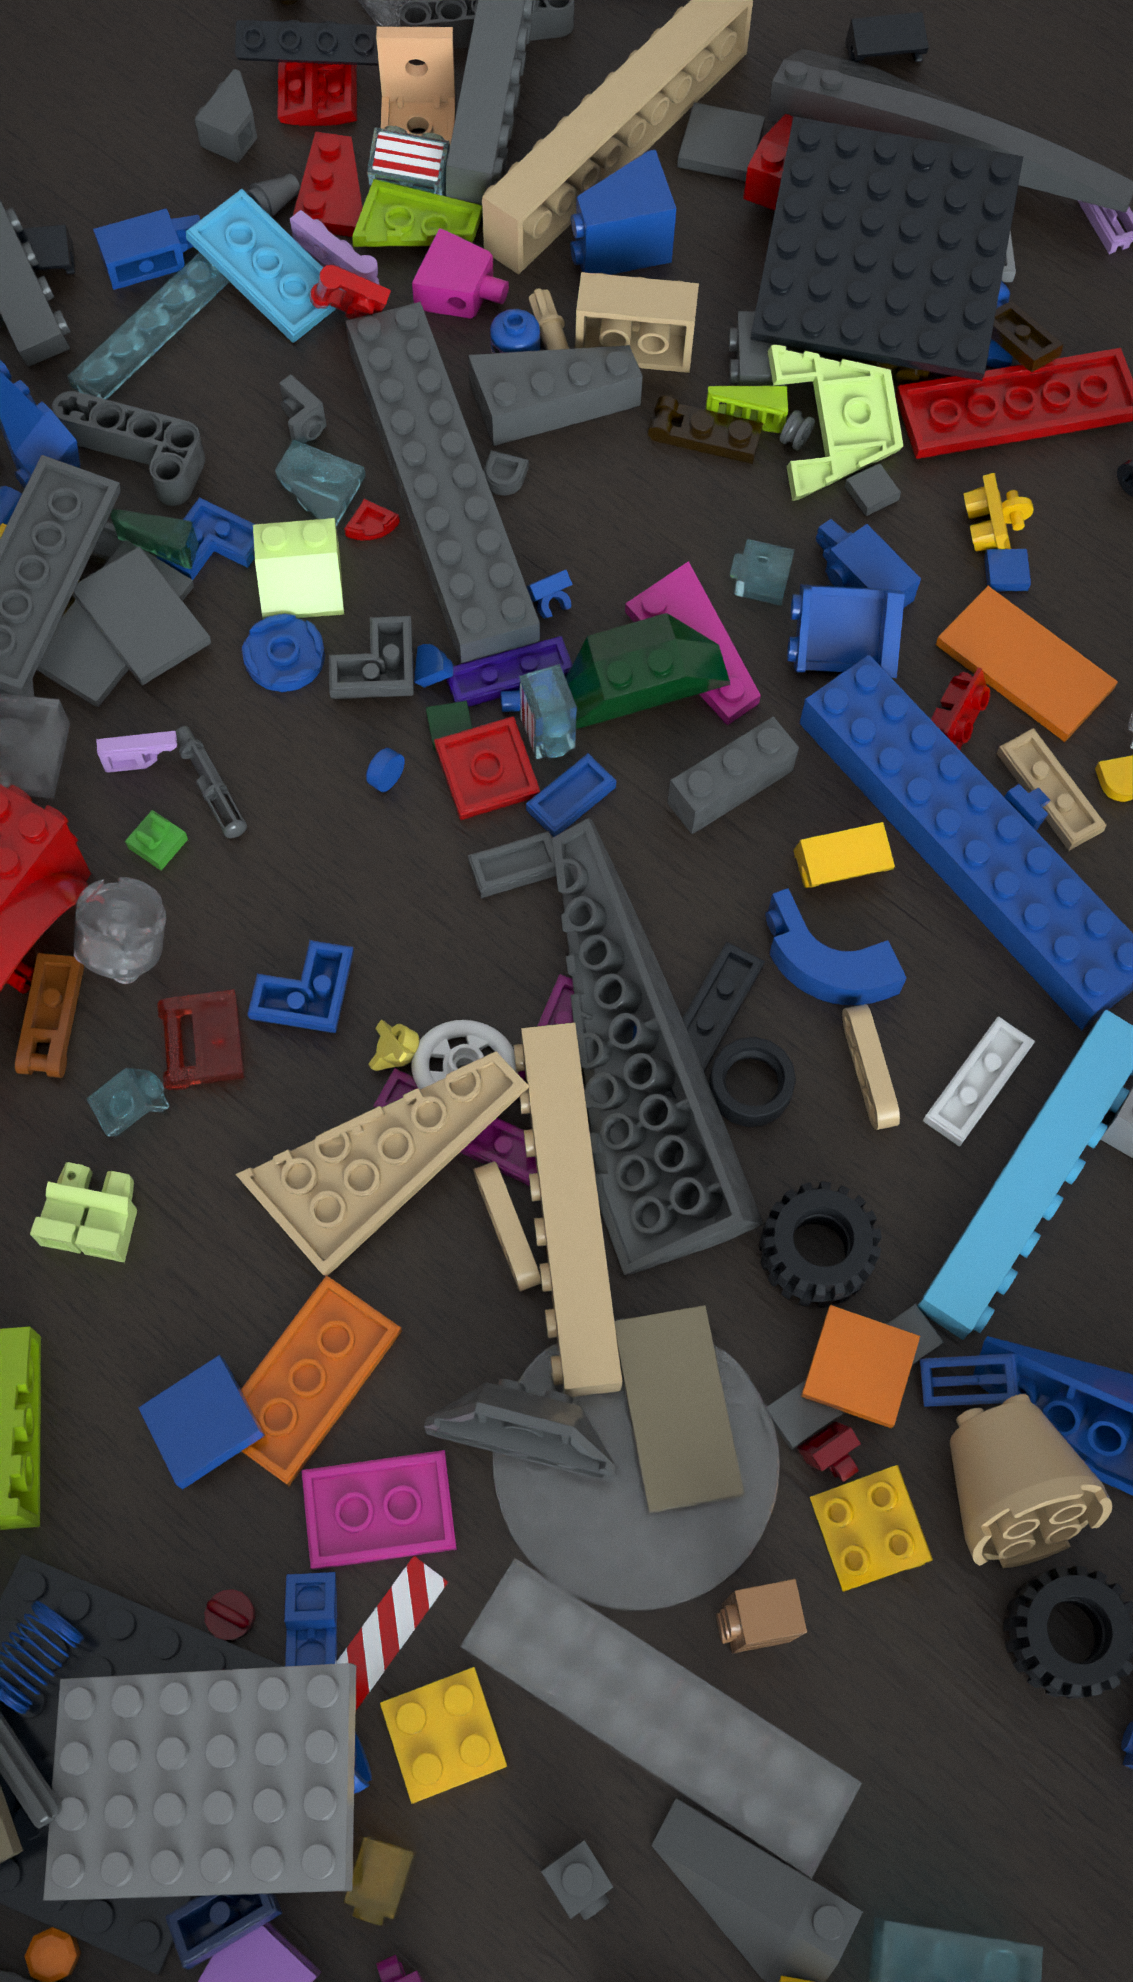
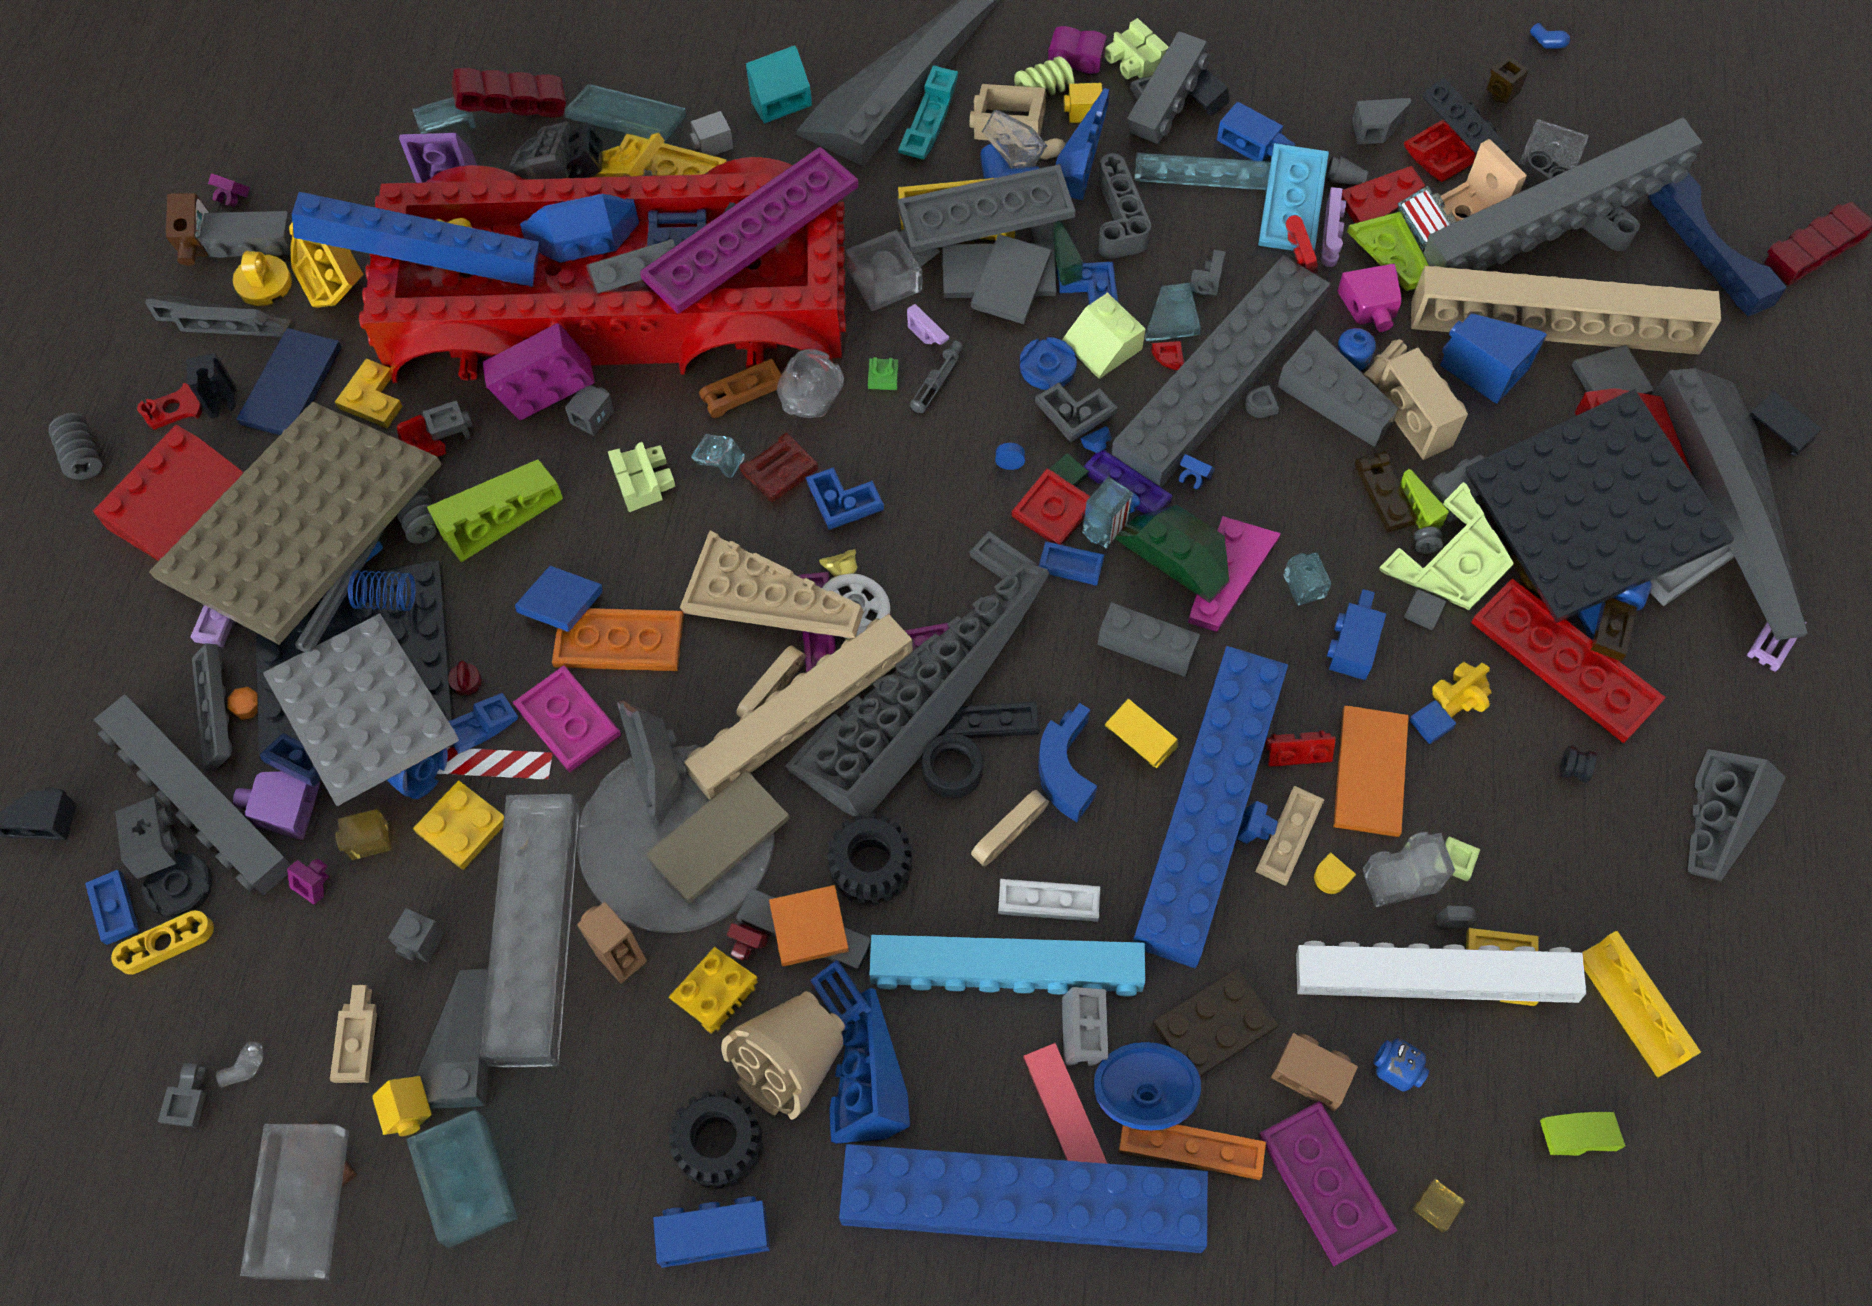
camera: 60 degrees right, 5 degrees down
blue panel [787,584,905,678] -> none

